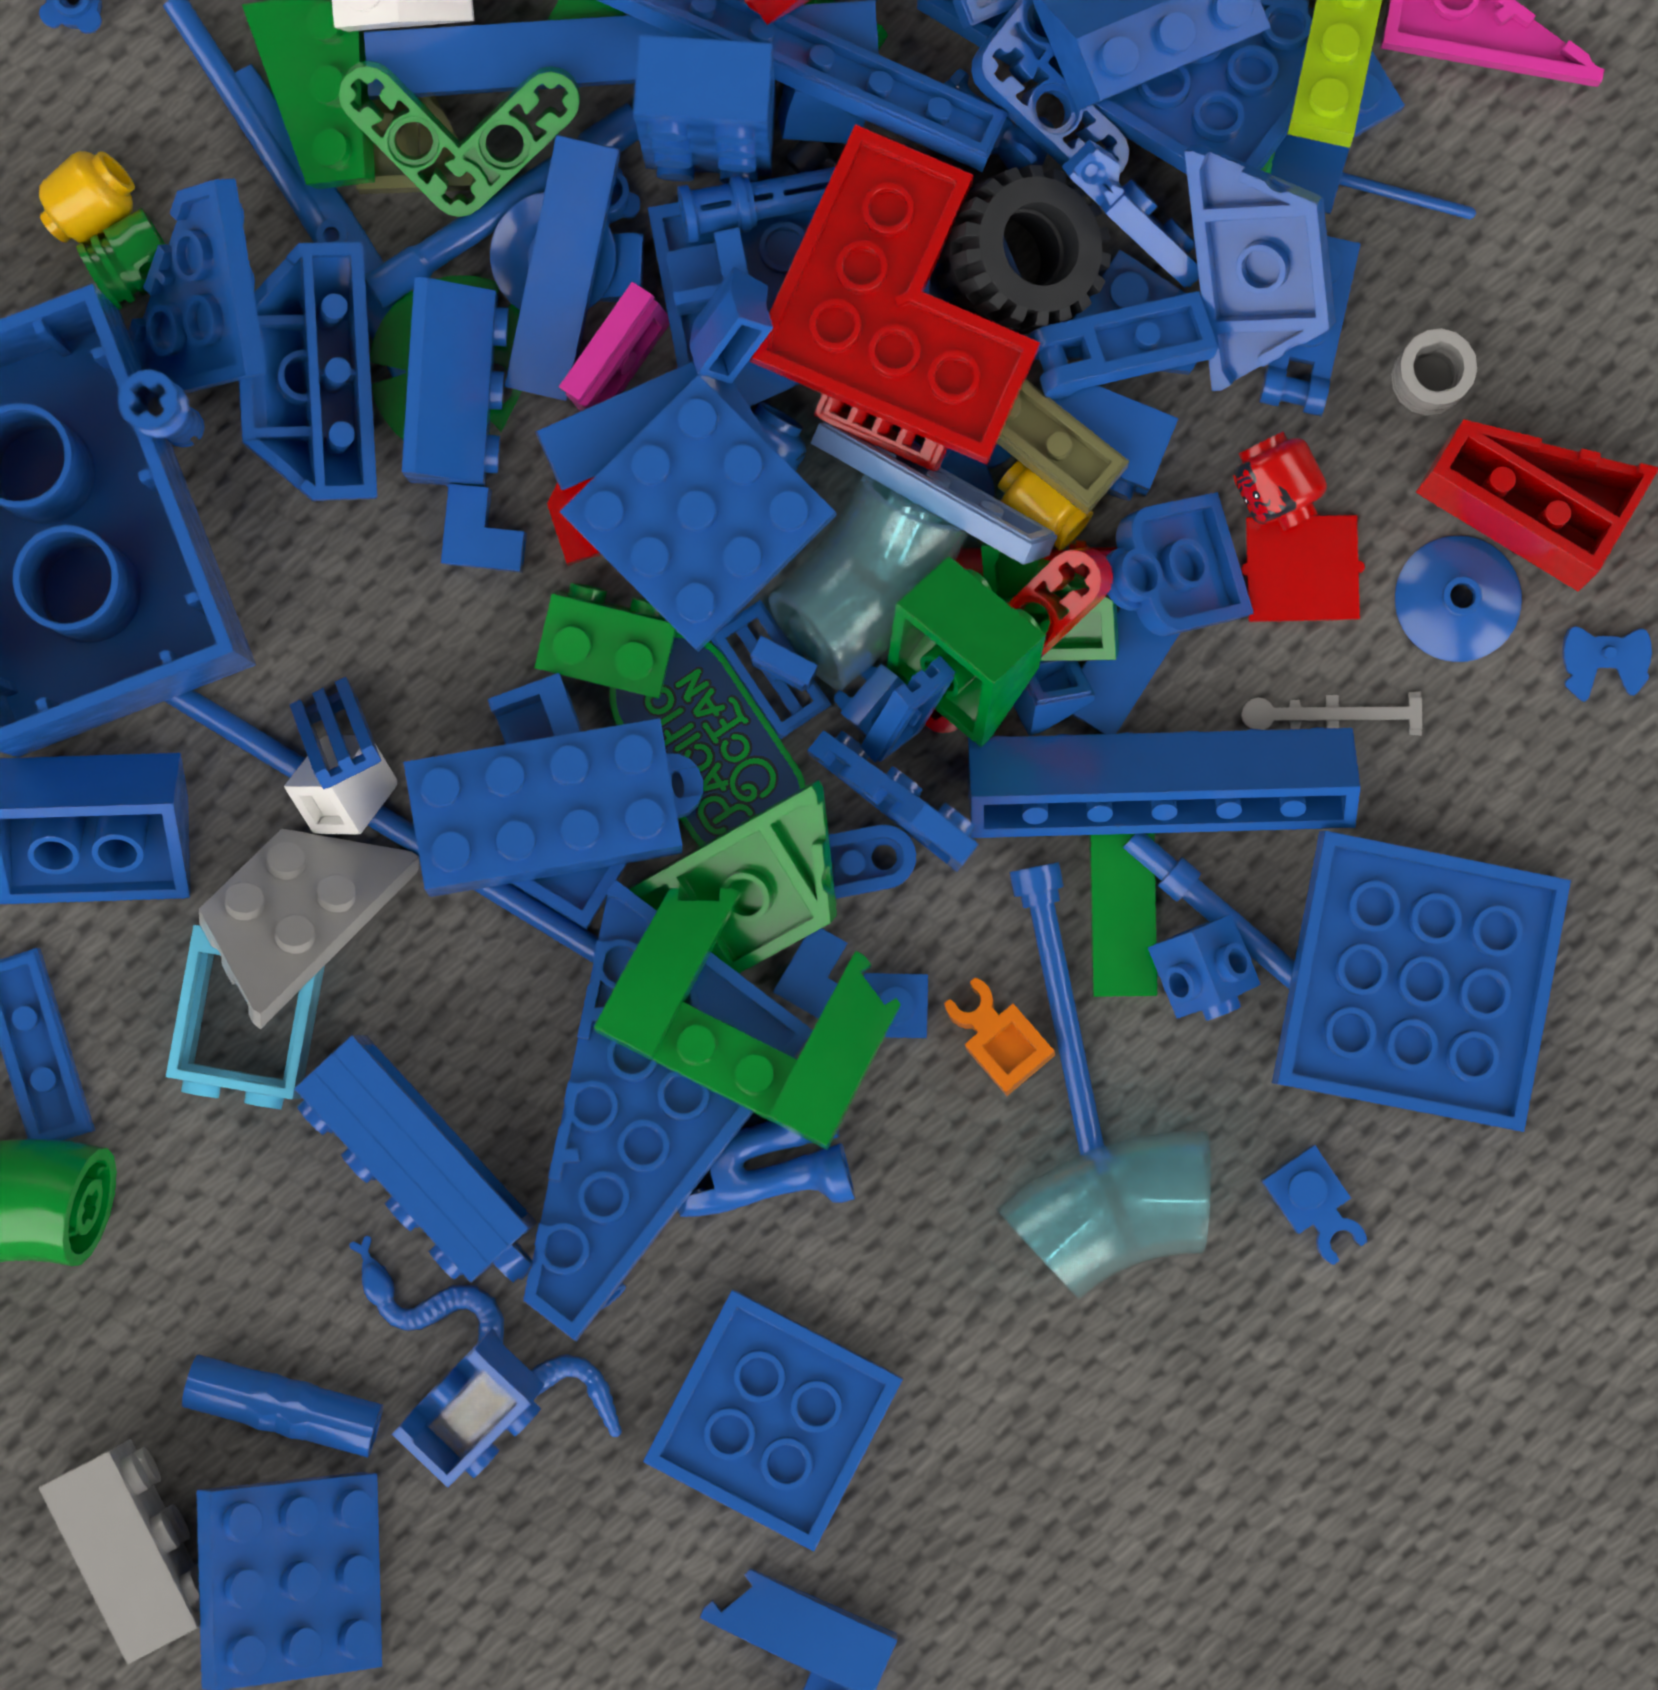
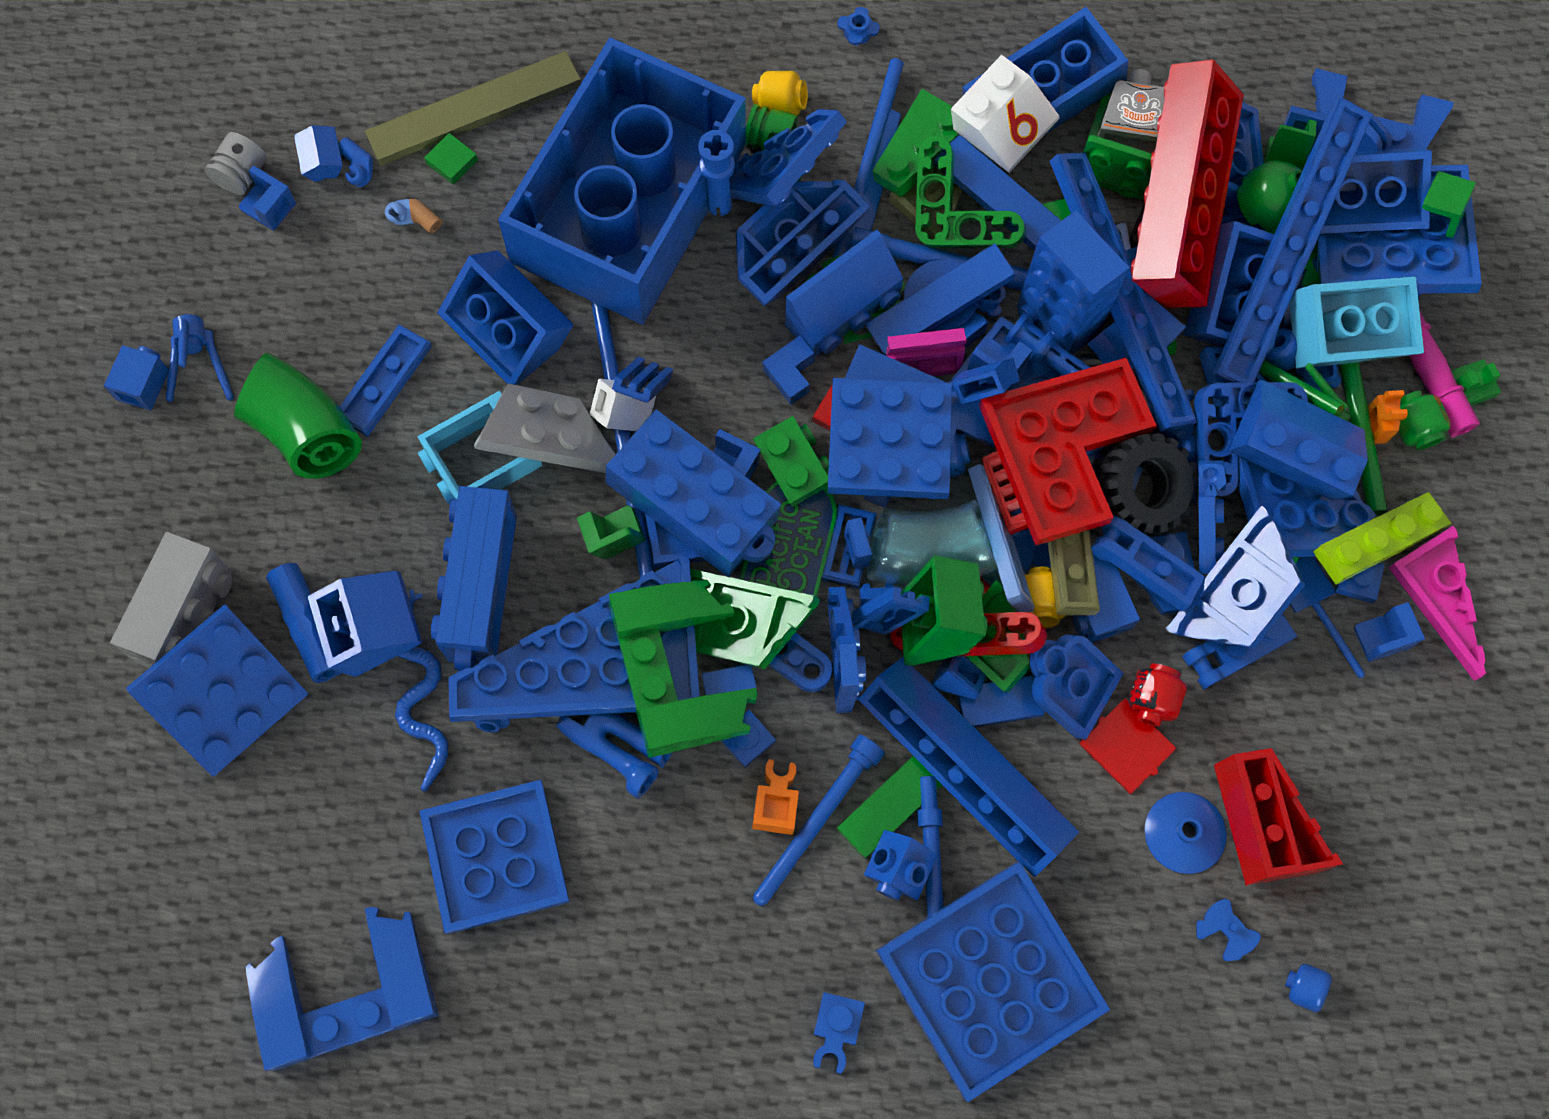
camera: 40 degrees right, 15 degrees down
blue window [392,1329,545,1488] -> none
clear light blue brick [996,1131,1211,1300] -> none
light grey piece [1241,692,1423,736] -> none
light grey piece [1391,328,1477,416] -> none
none -> blue slope [308,570,422,677]
none -> green panel [577,505,646,559]
none -> blue panel [1354,602,1425,662]

